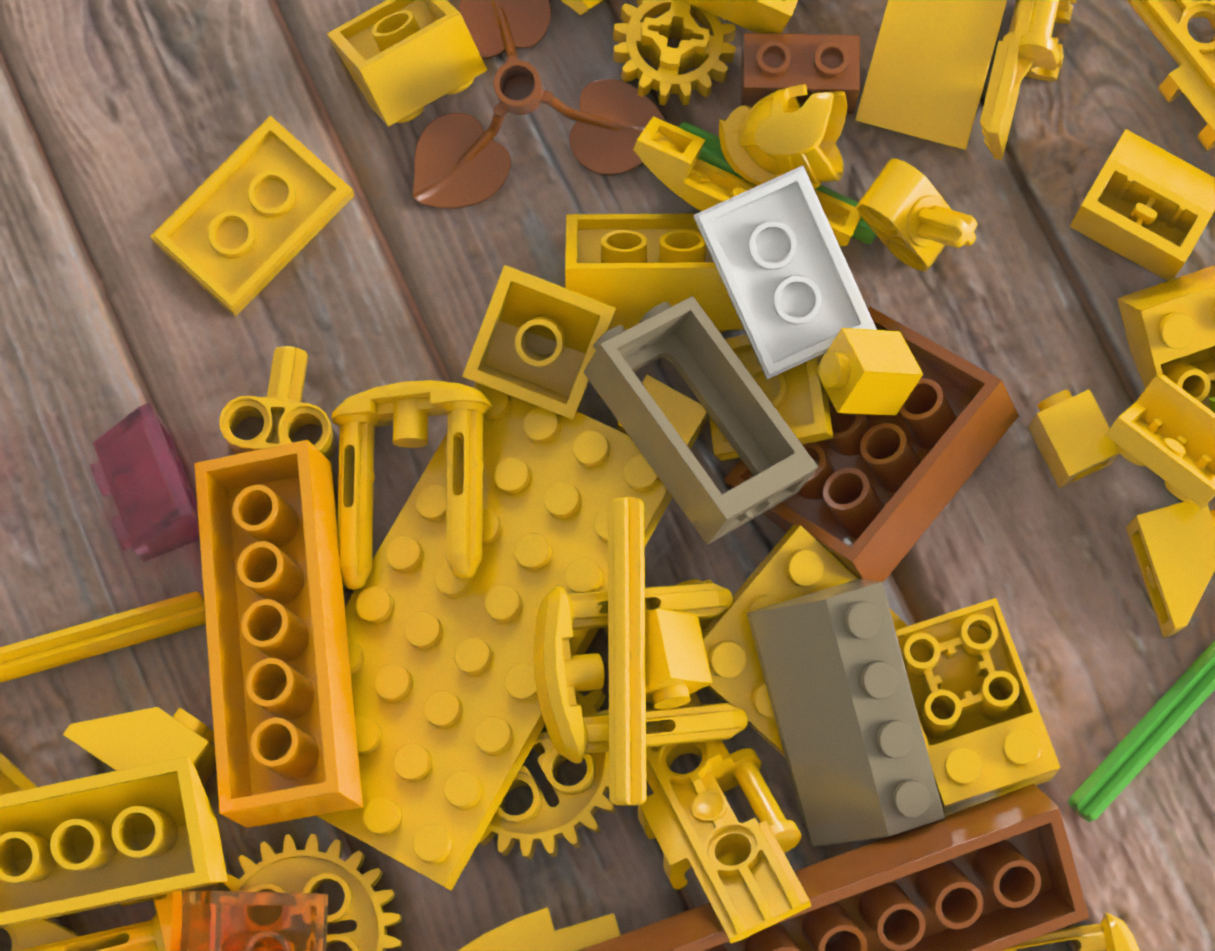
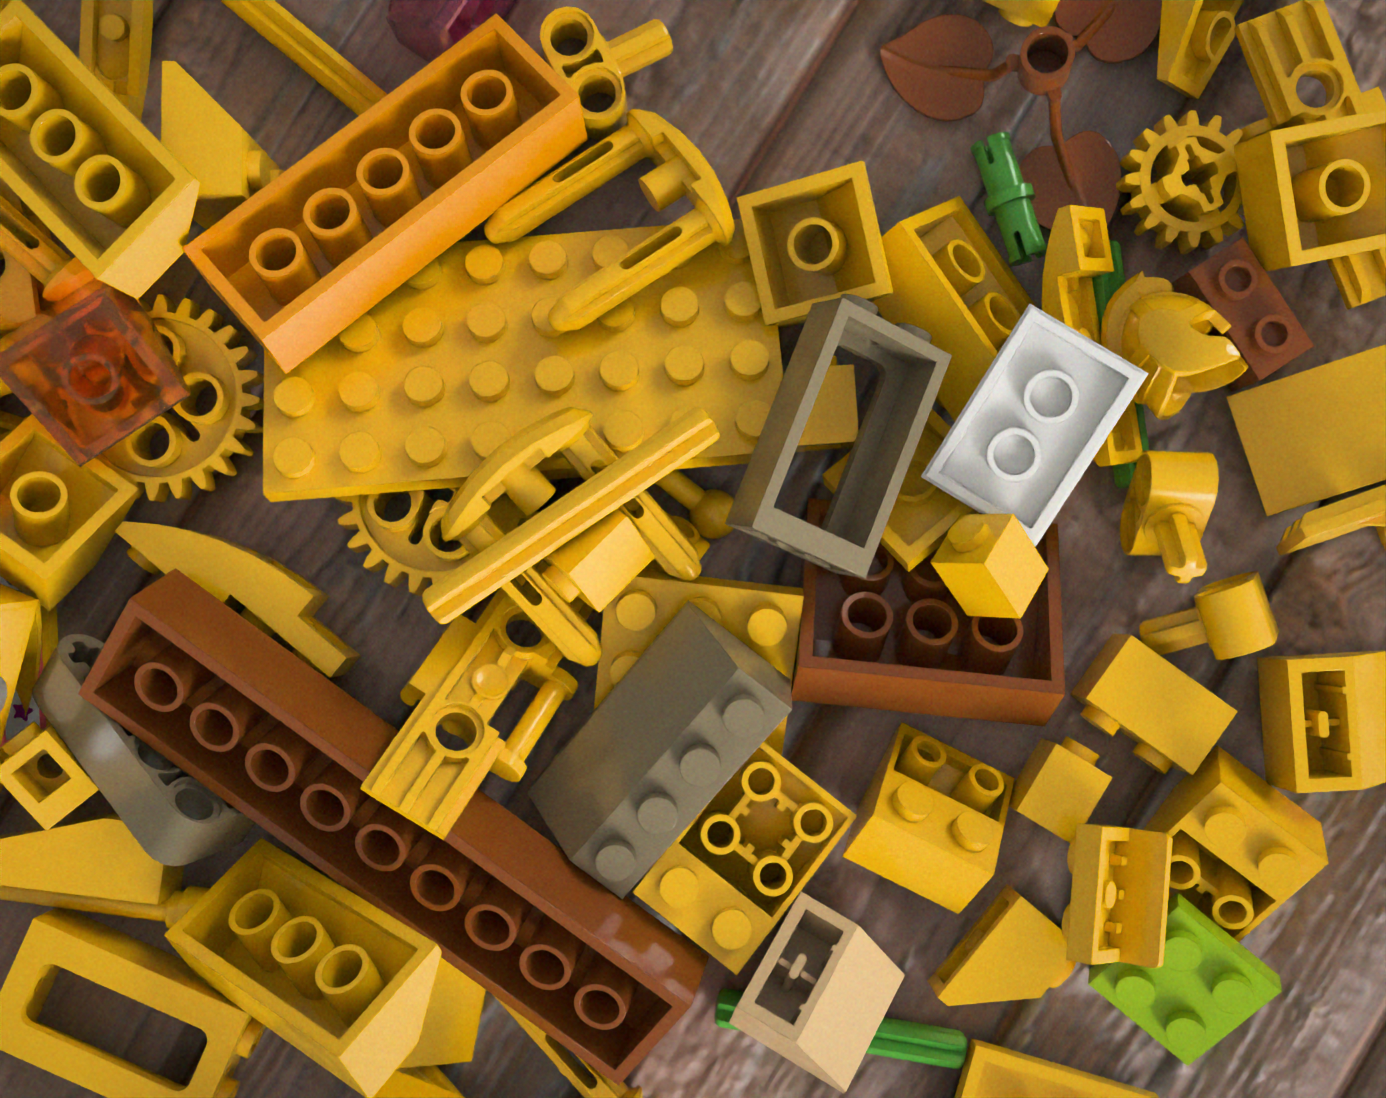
camera: 55 degrees right, 10 degrees up
none -> yellow bar [655,469,734,539]
none -> tan slope [729,891,905,1093]
none -> yellow slope [842,722,1015,914]
none -> bright green pin [970,132,1047,266]
none -> yellow brick [1070,634,1238,775]
none -> yellow beam [1139,571,1279,660]

